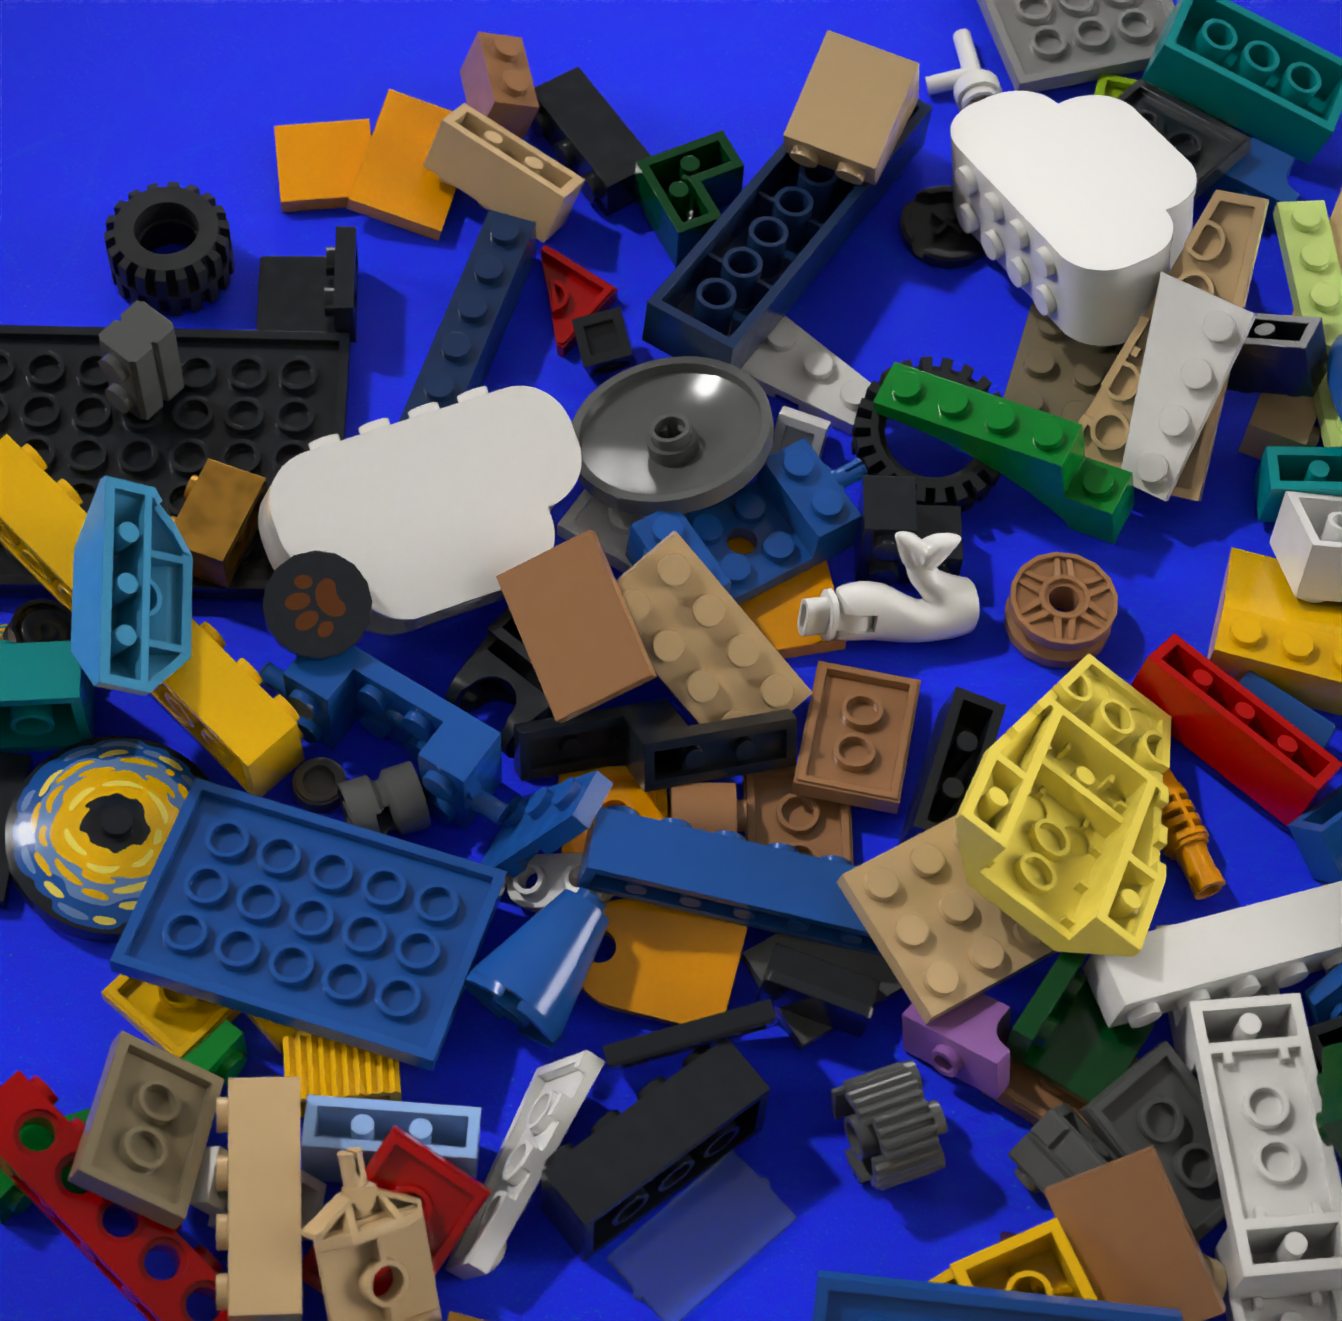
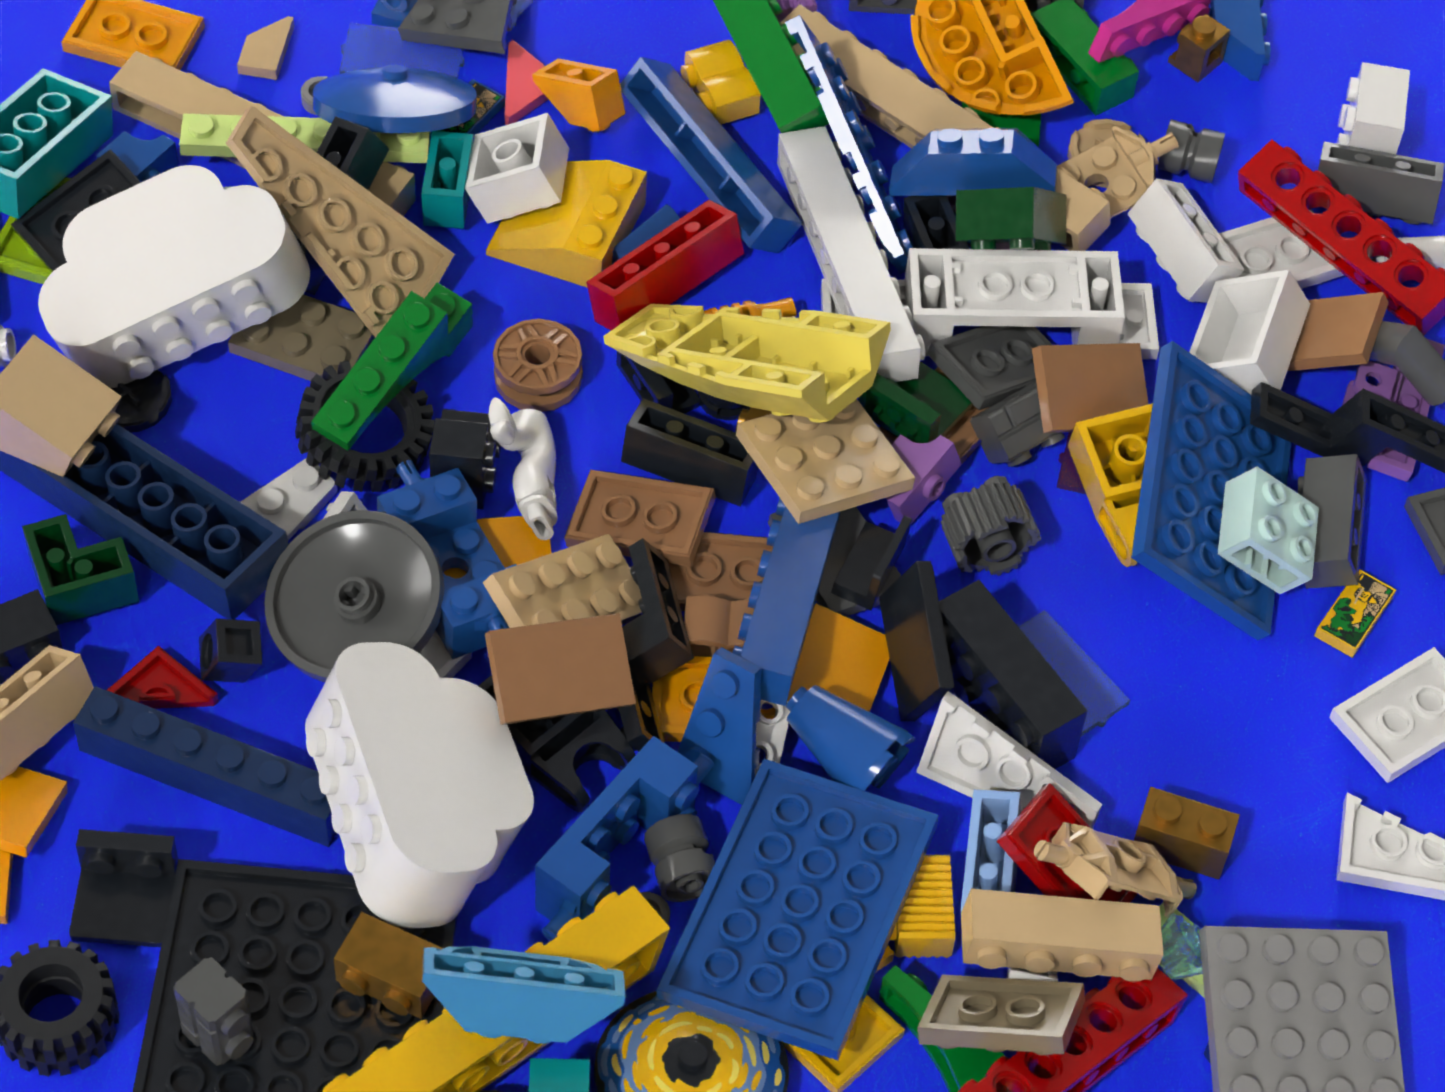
camera: 85 degrees left, 5 degrees down
black tile [262,550,372,661] -> none
white wing [1121,272,1257,501] -> none

